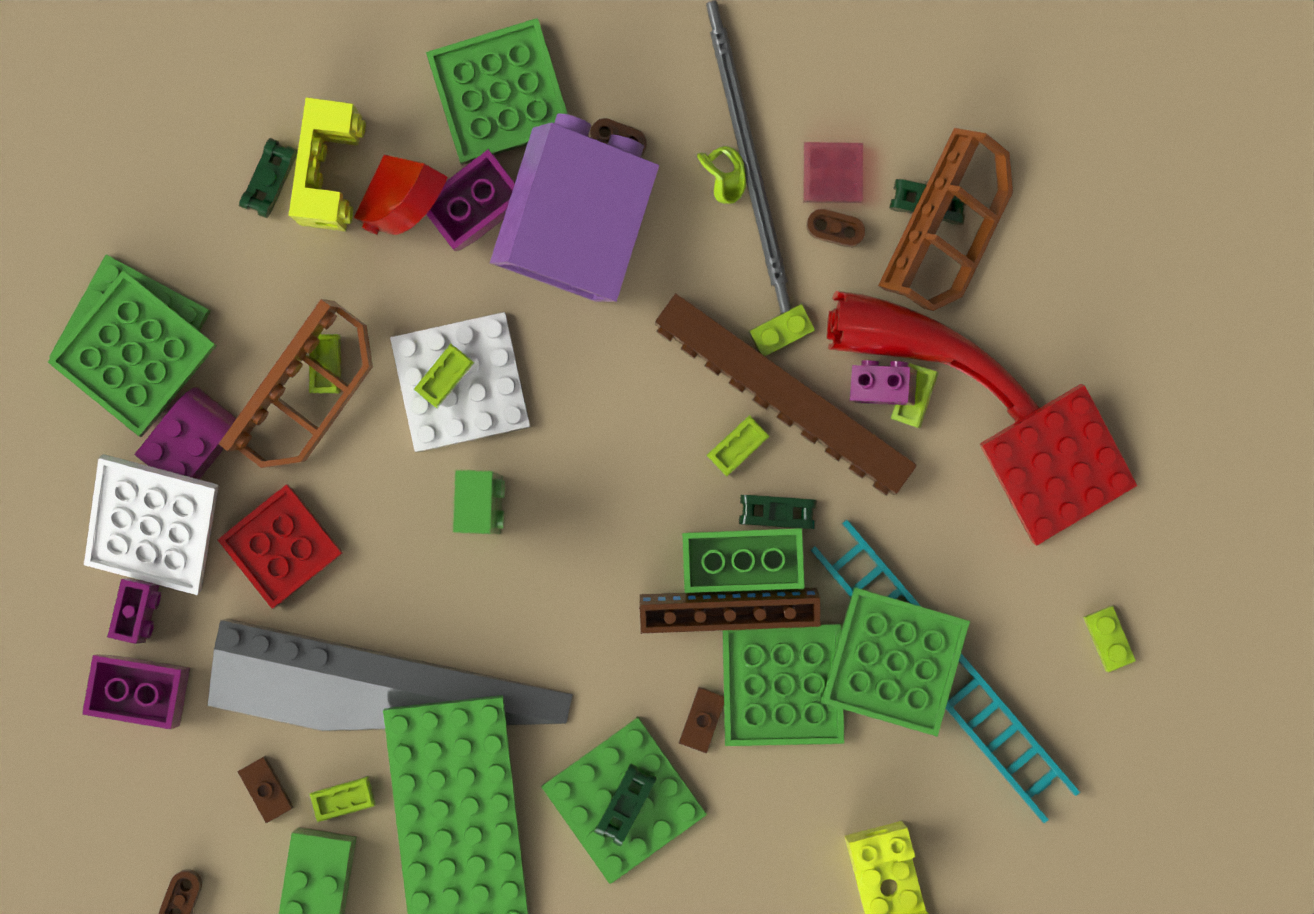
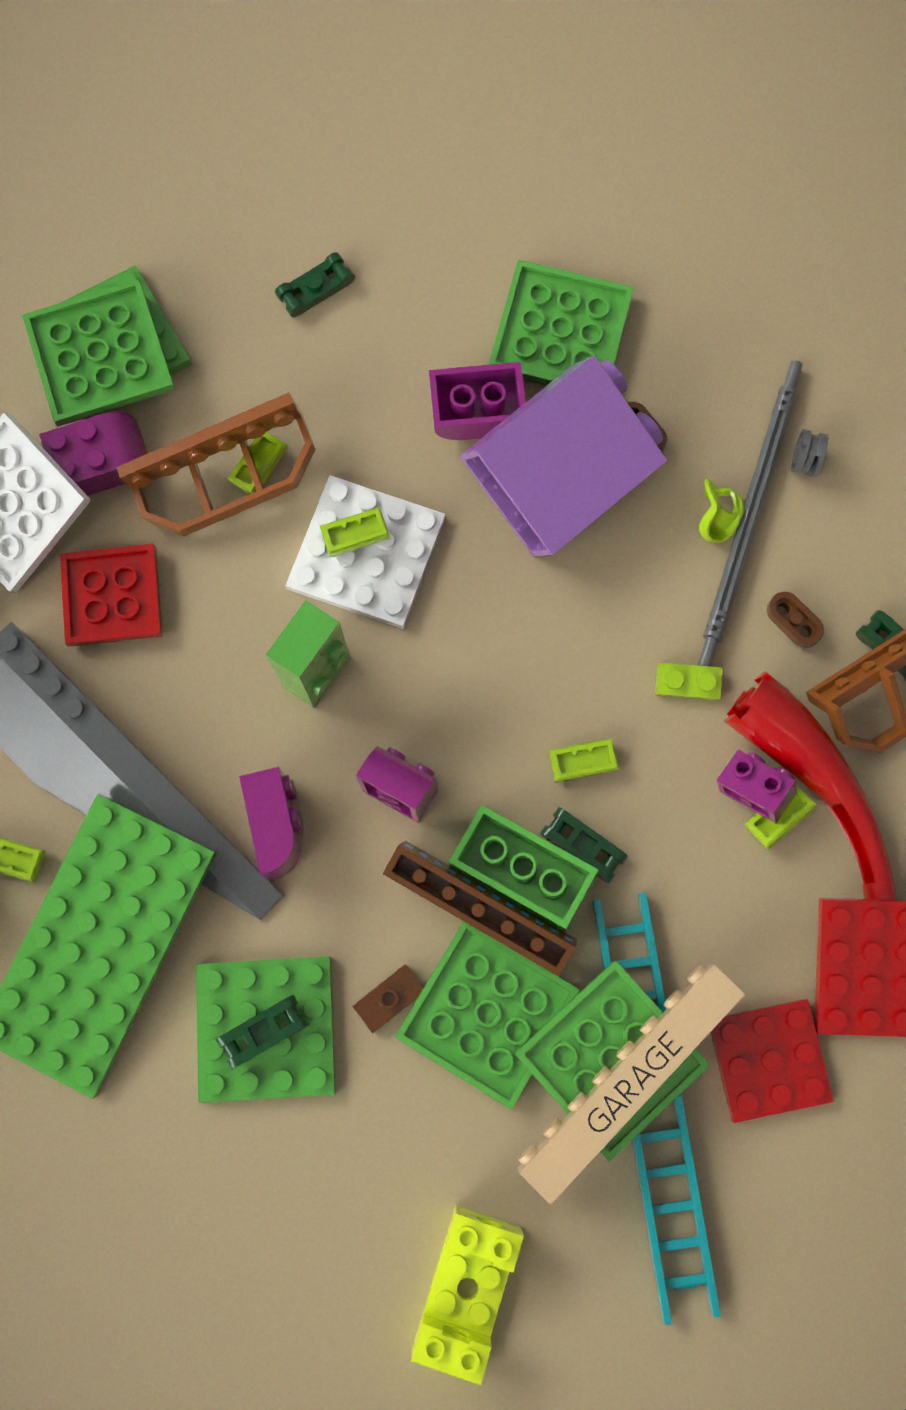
camera: 30 degrees right, 10 degrees down
neon yellow plate [289,98,366,231] -> none
red brick [354,155,448,235] -> none
reddish brown brick [655,293,917,496] -> none
clear pink plate [803,142,863,203] -> none
lime plate [1083,606,1136,672] -> none
none -> magenta brick [239,767,304,881]
none -> magenta brick [356,746,438,823]
none -> tan brick [517,964,745,1205]
none -> red plate [710,999,834,1123]
none -> dark grey wheel [791,429,829,477]

